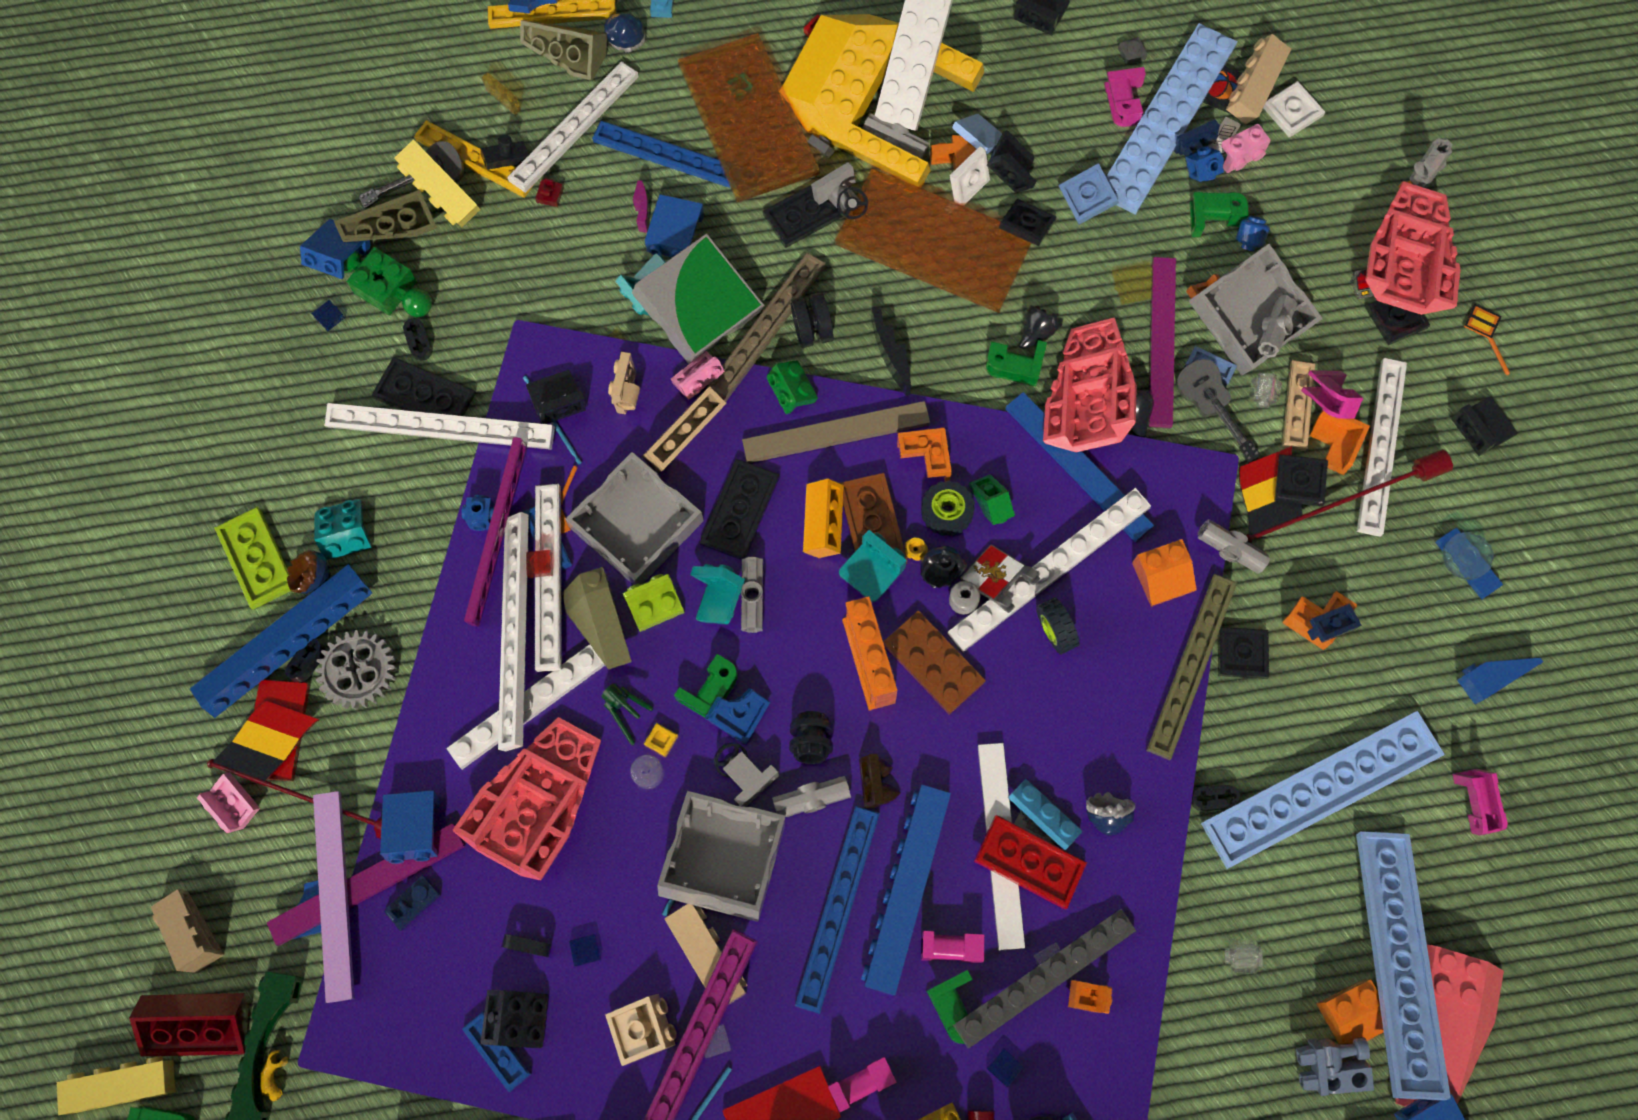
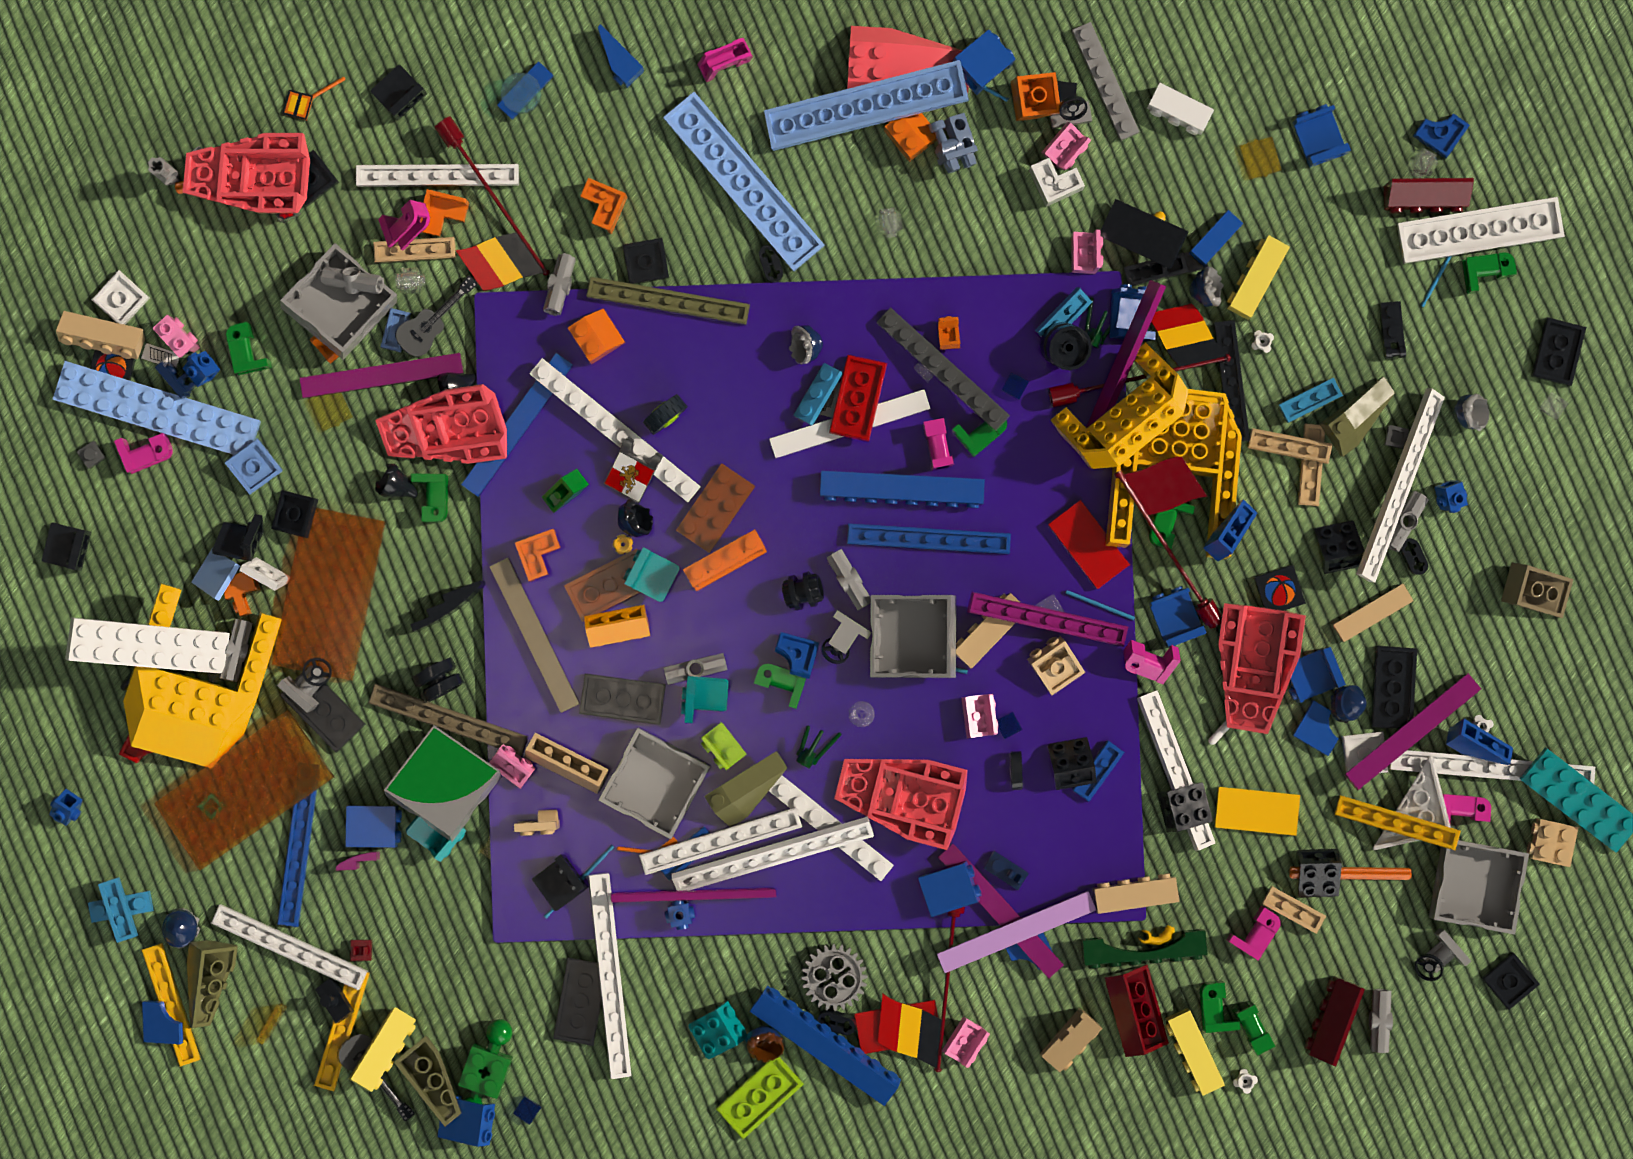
camera: 105 degrees left, 15 degrees up
black beam [403,318,432,361] -> none
clear red plate [526,550,553,578] -> none
yellow tile [644,723,679,758] -> none
green bracket [767,360,818,414] -> none
dark grey plate [807,135,835,158] -> none
dark pink piece [828,1057,897,1112] -> none
dark brown tile [859,754,901,809] -> none
black wheel [921,481,975,536] -> none
light grey piece [949,581,980,615] -> none
blue head [1236,216,1270,251] -> none
black tile [1274,454,1328,507] -> none
dark blue plate [1307,603,1362,643] -> none
none -> bright pink bracket [962,694,998,738]
none -> tan brick [1093,873,1179,914]

